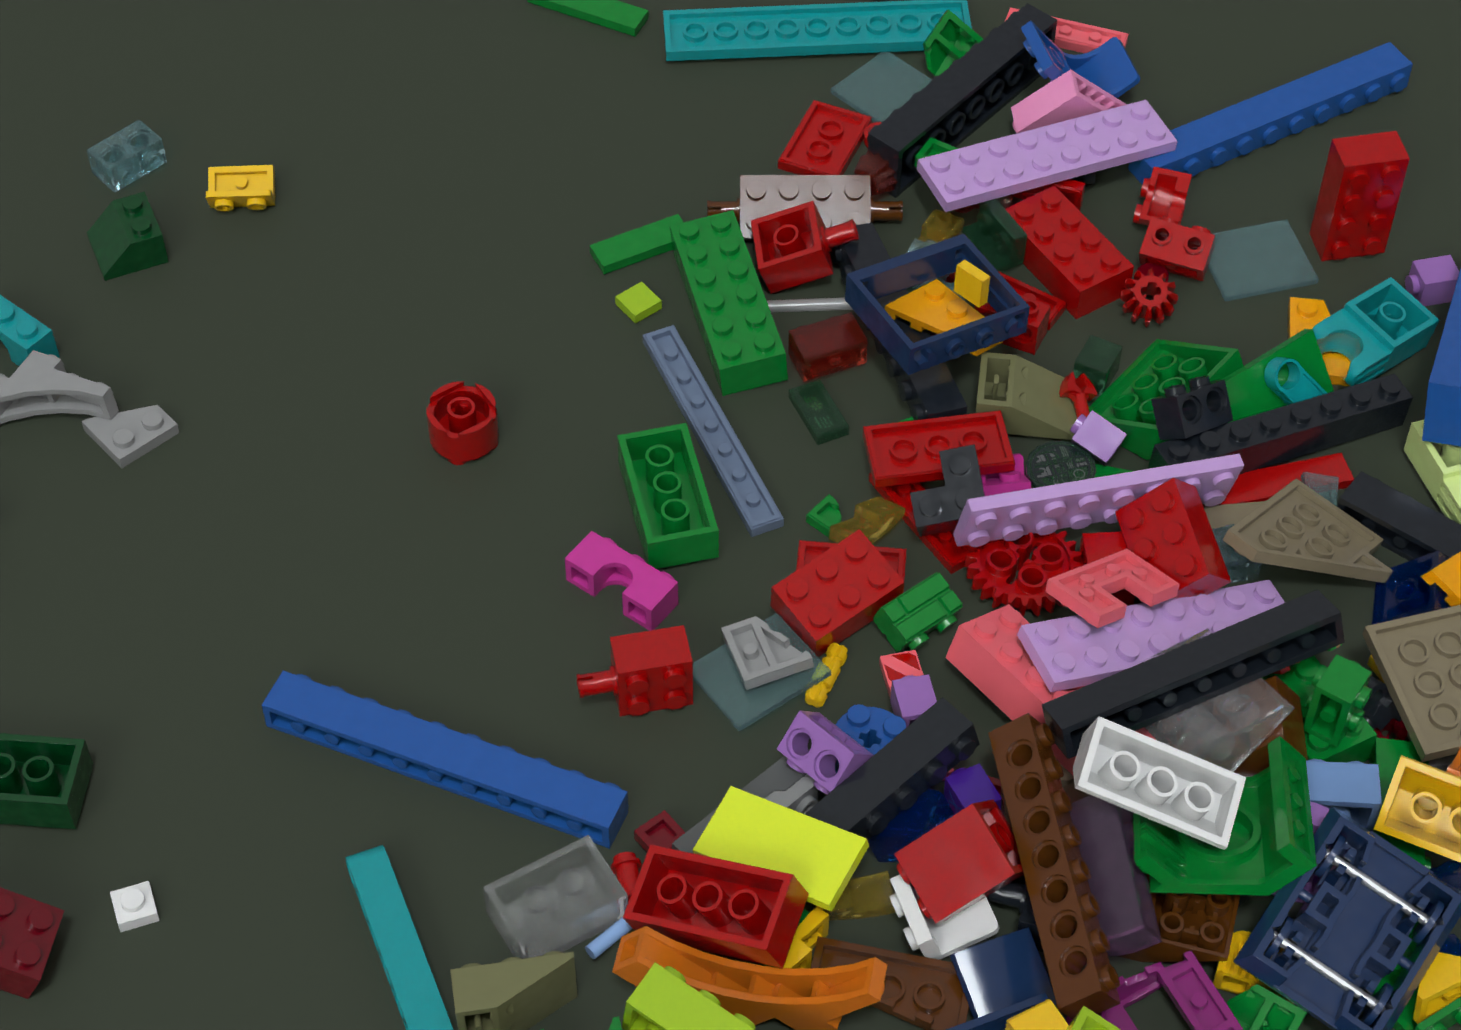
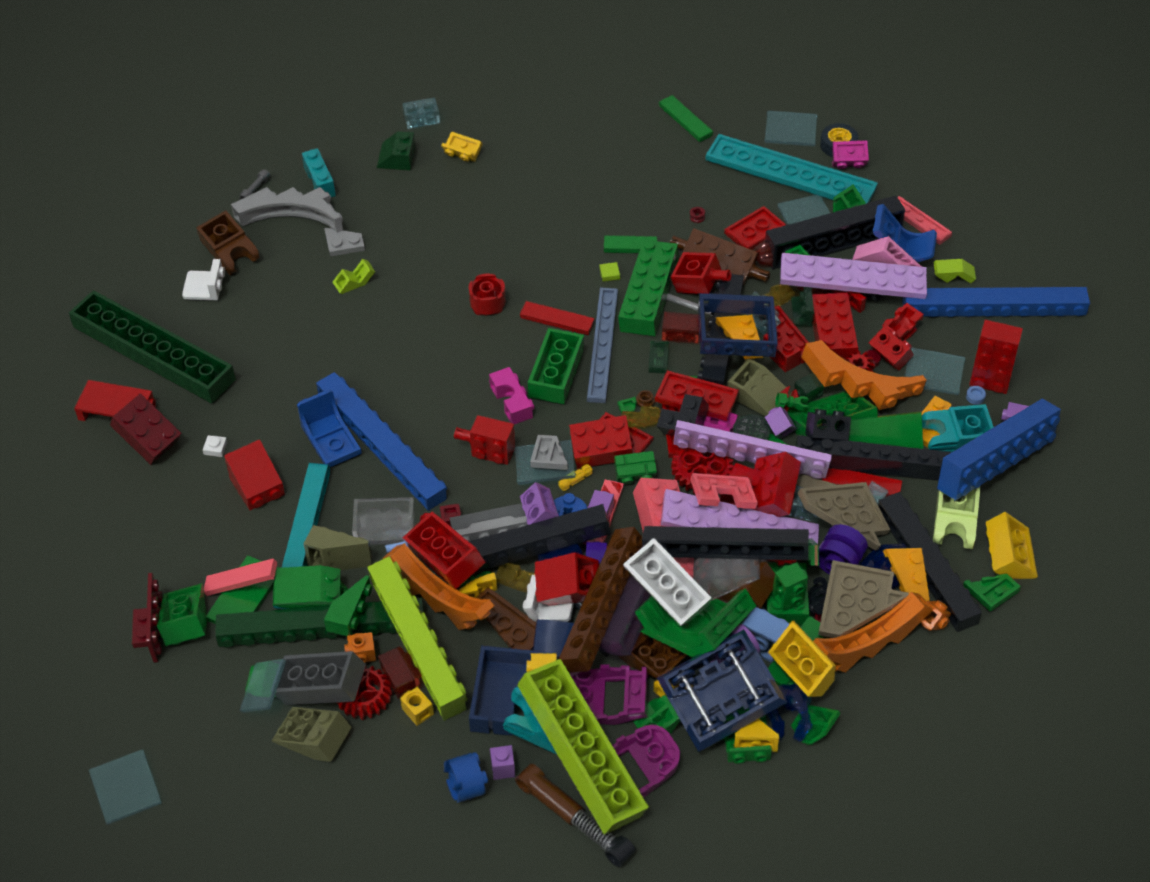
camera: 30 degrees right, 0 degrees up
neon yellow tile [693,786,869,912] -> none
yellow tile [953,259,991,308] -> none
teal piece [1264,357,1327,405] -> none
none -> red slope [224,439,285,511]
none -> blue bracket [297,389,362,467]
none -> lime slope [333,259,375,294]
none -> red tile [520,301,594,335]
none -> reddish brown plate [636,390,655,408]
none -> dark red bush [690,207,705,223]
none -> green piece [775,392,809,411]
none -> orange arch [802,340,927,410]
none -> dark purple wheel [818,524,868,575]
none -> lime slope [934,259,976,283]
none -> medium blue tile [966,386,986,405]

